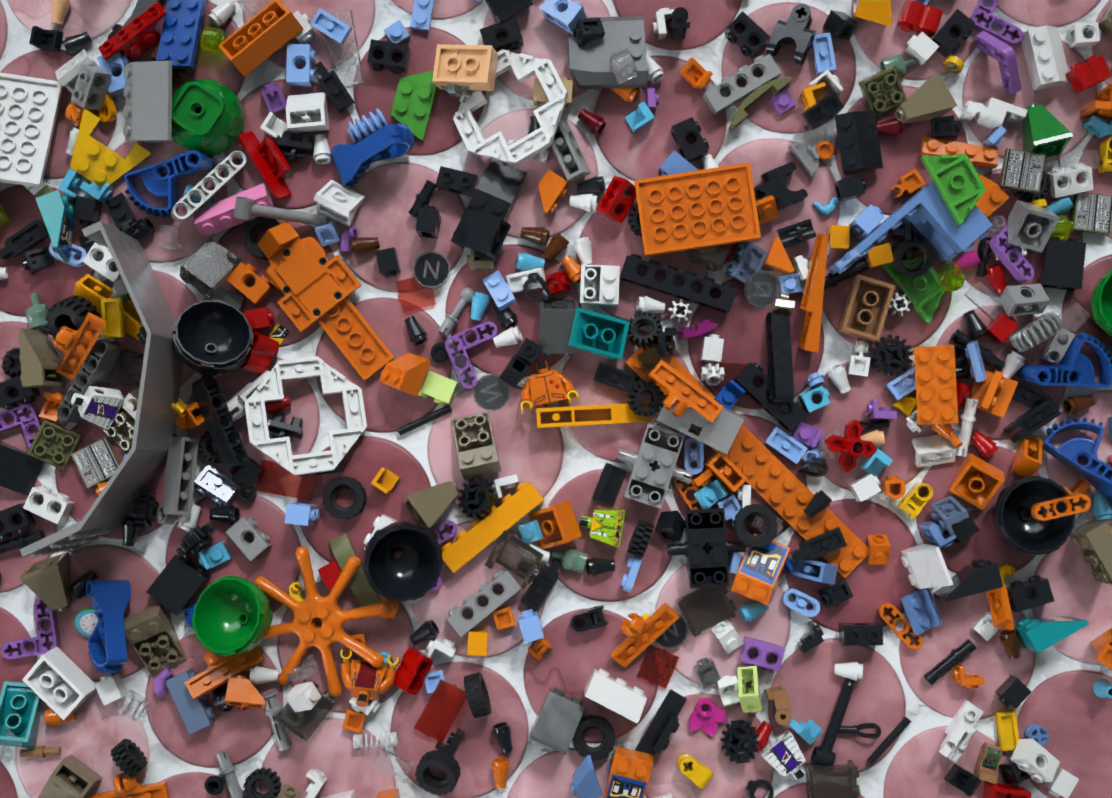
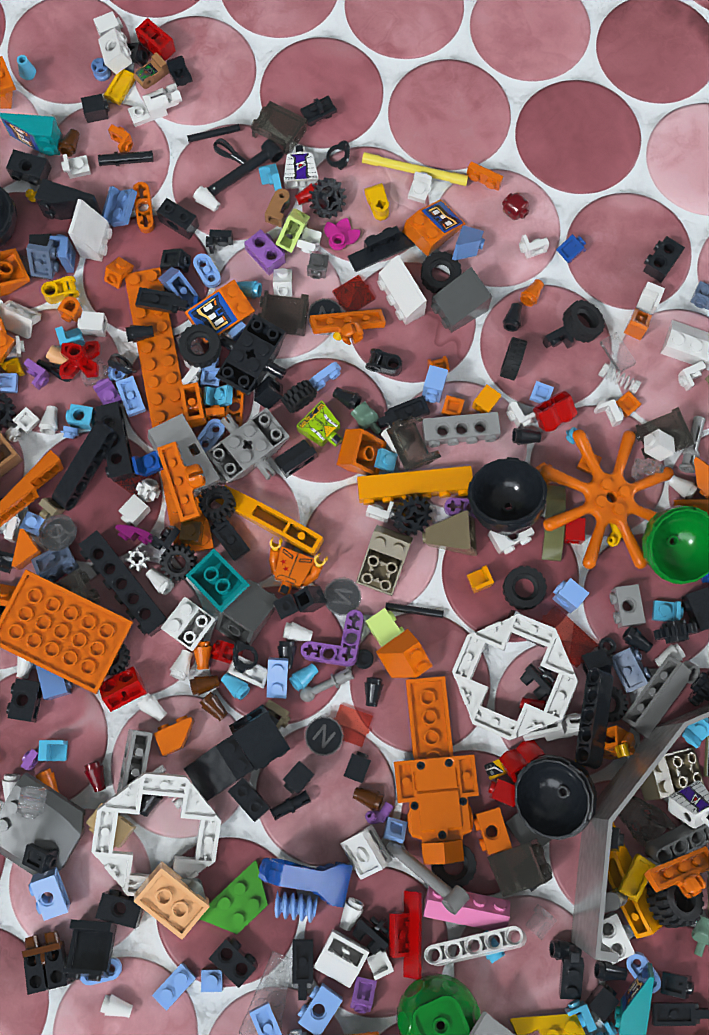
camera: 150 degrees left, 10 degrees down
blue arm [124,150,215,218] -> none
orange torso [340,649,401,707] -> none
clear red piece [414,679,467,742] -> none
black cone [577,175,606,195] -> none
orange panel [987,585,1014,631] -> none

